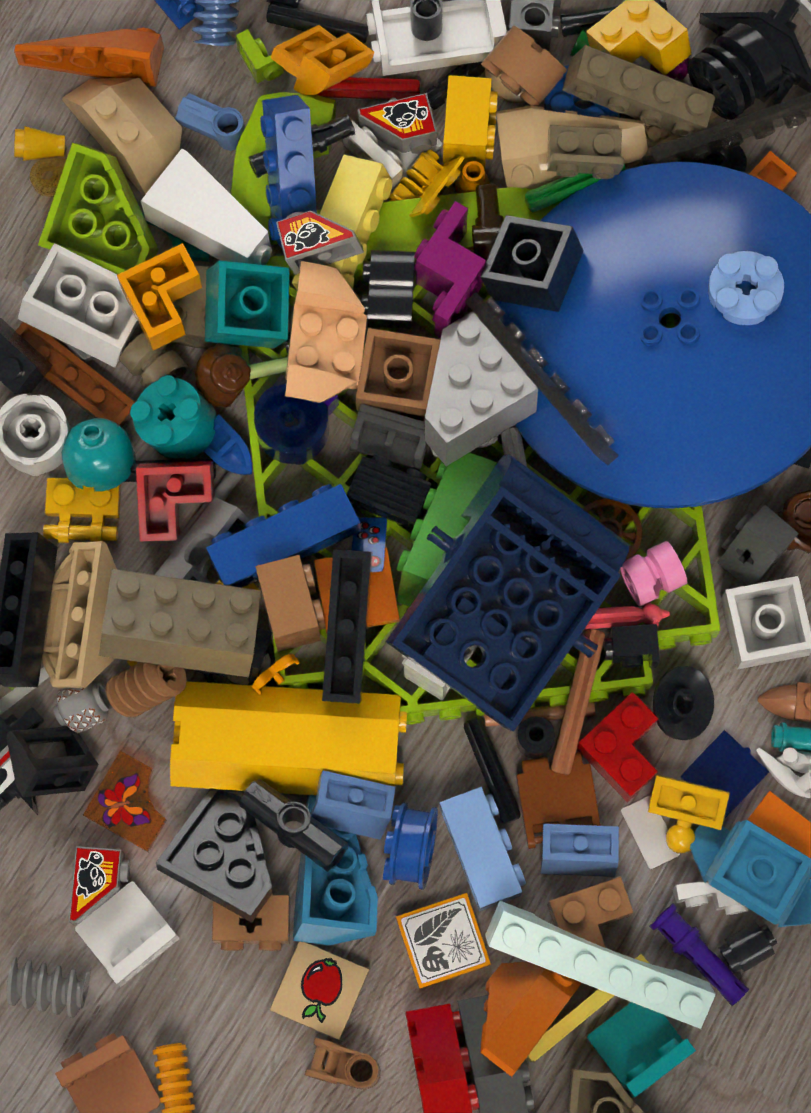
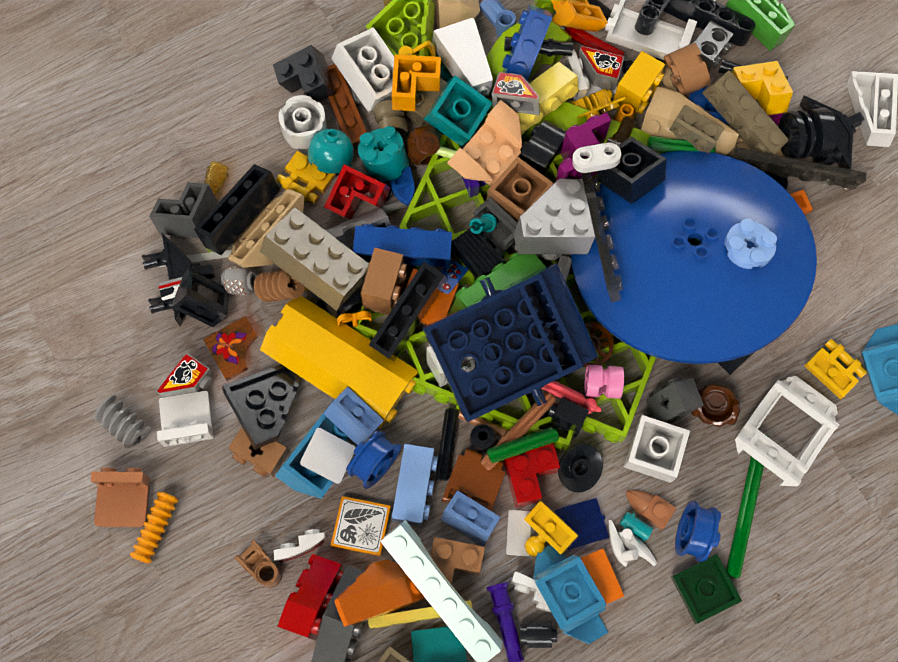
camera: 25 degrees right, 5 degrees down
black piece [239,779,348,872] -> none
clear blue brick [254,384,329,465] -> none
tan tile [270,942,369,1041] -> none
none -> white slope [274,529,327,563]
none -> white sticker [300,428,355,484]
none -> yellow piece [398,40,436,57]
none -> teal pin [469,213,497,234]
none -> green axle [487,427,559,463]
none -> white plate [572,143,621,173]

